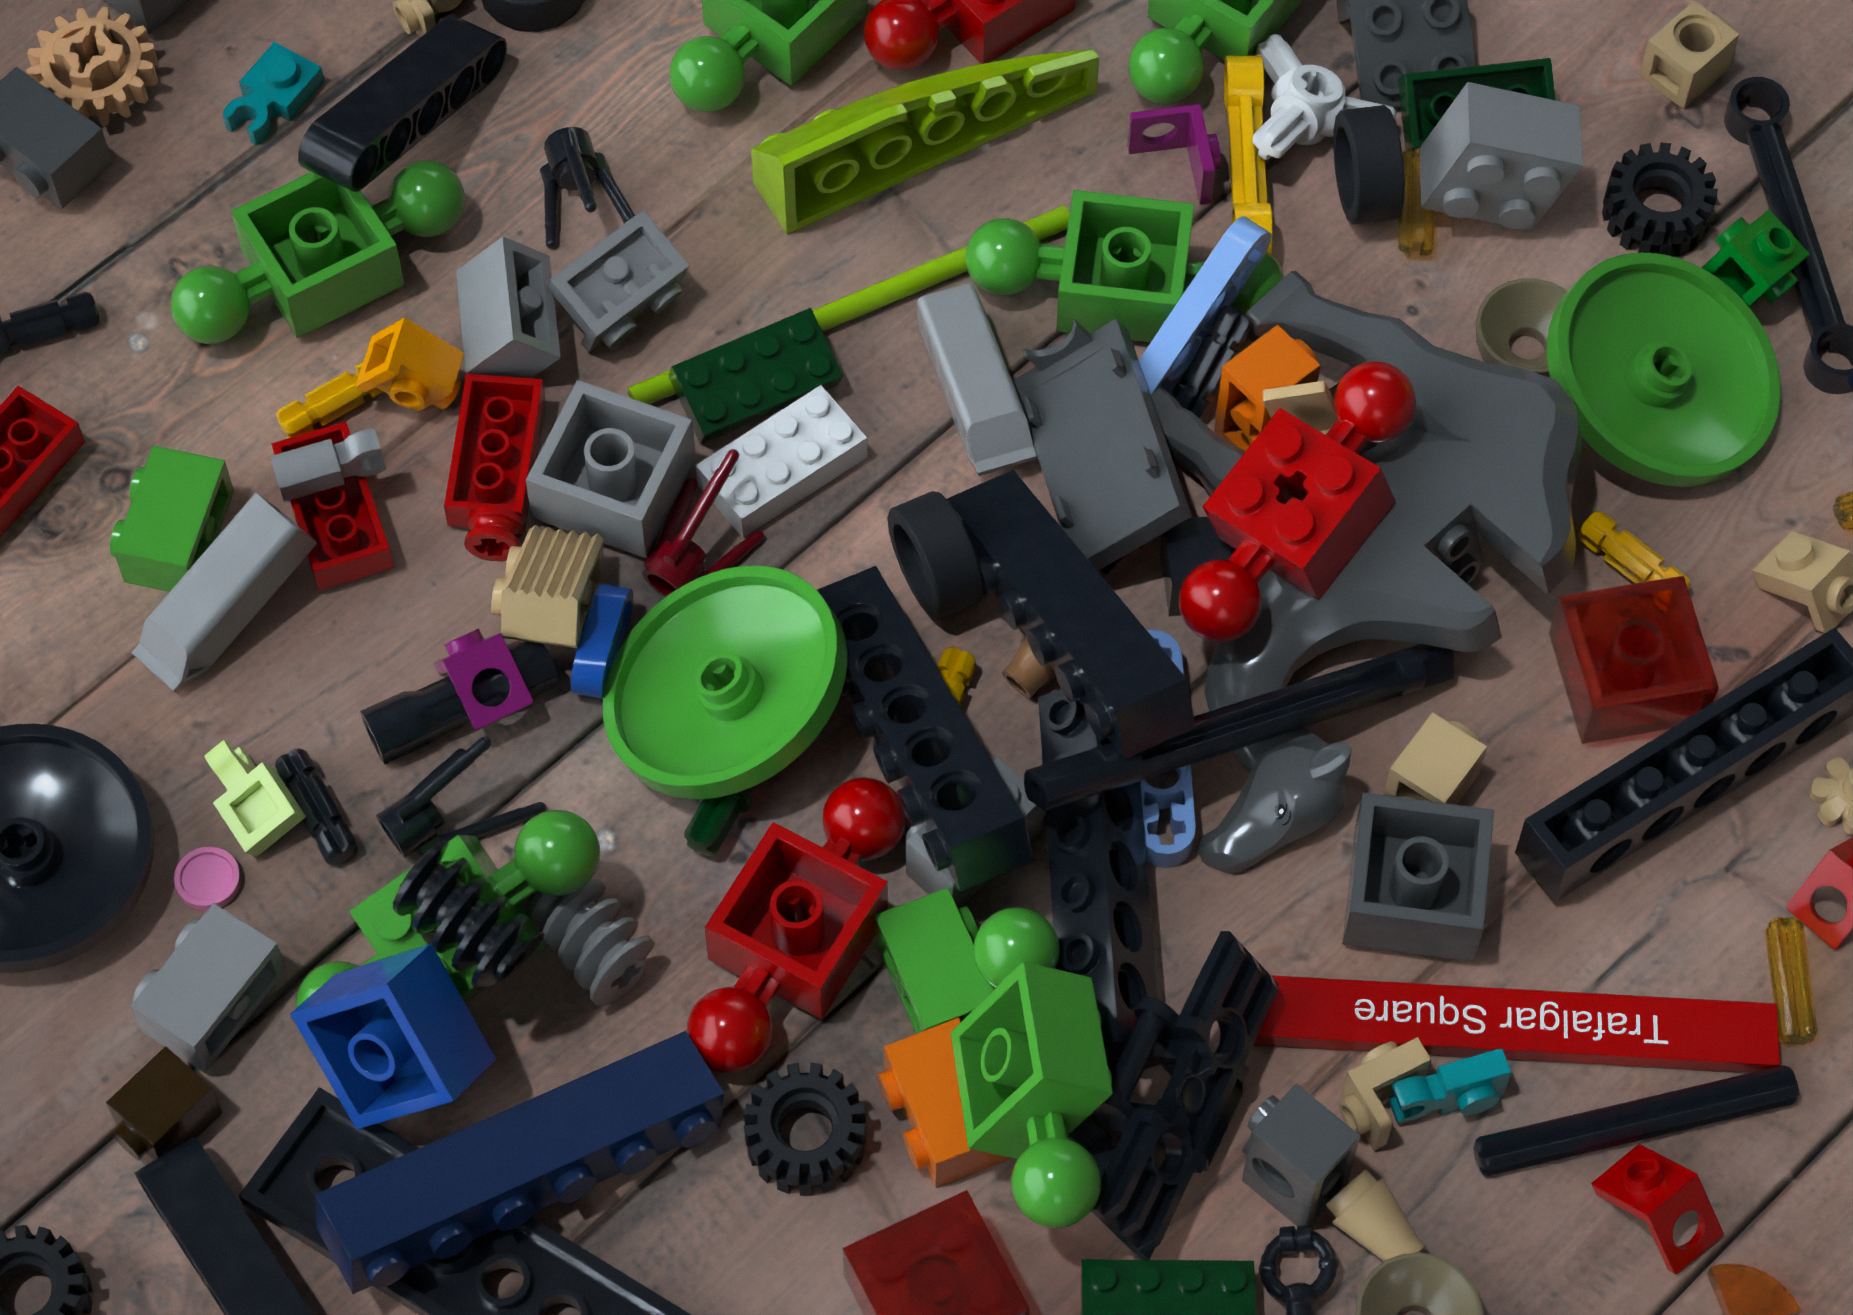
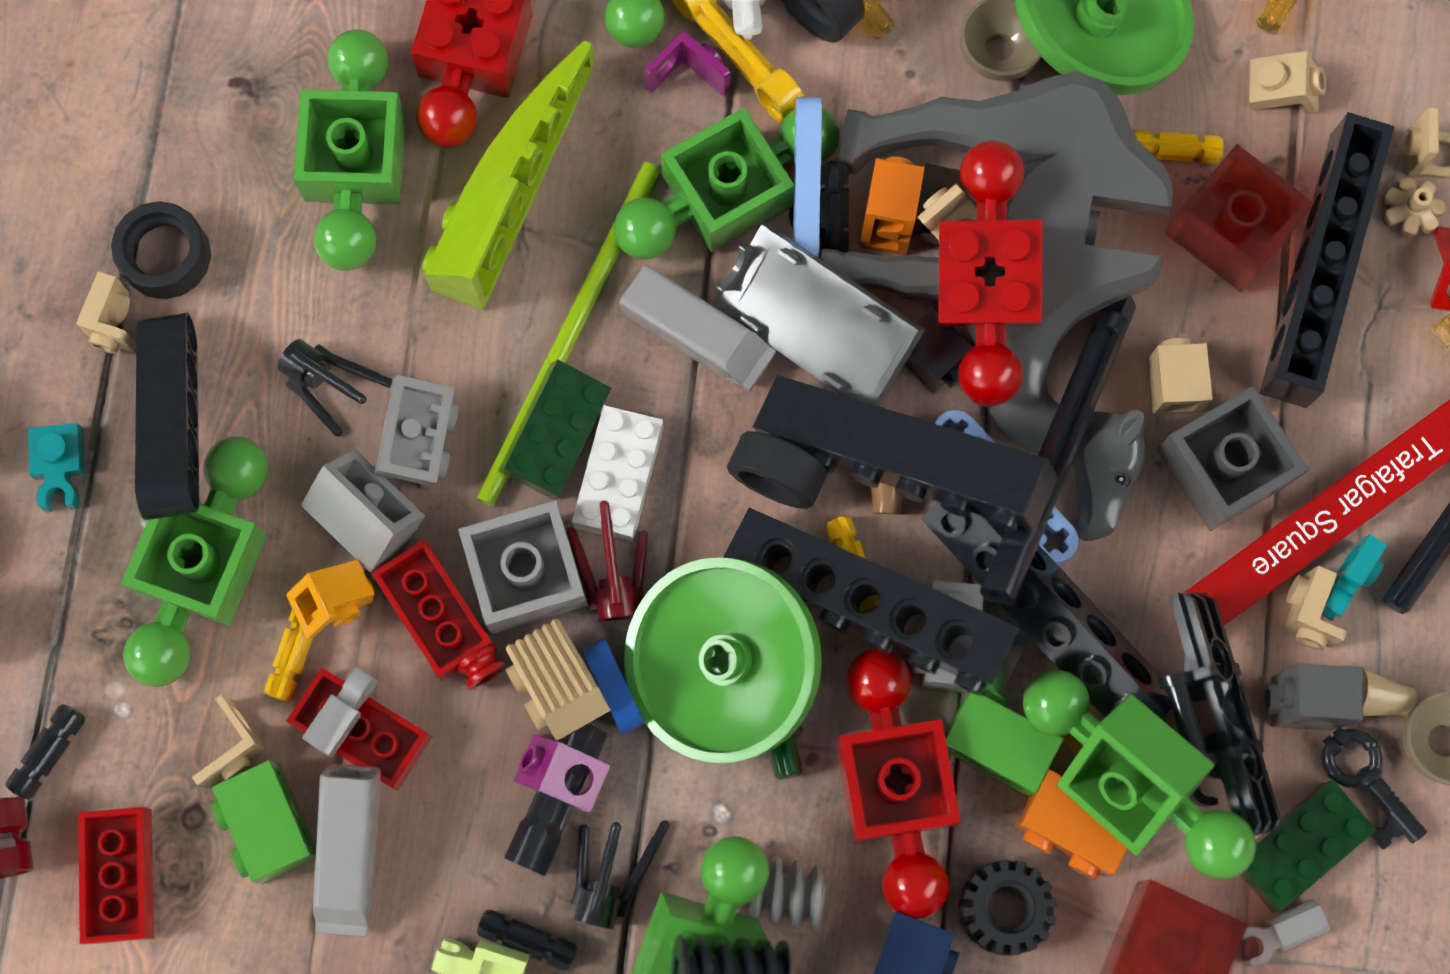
camera: 40 degrees left, 15 degrees up
none -> tan bracket [192,694,266,789]

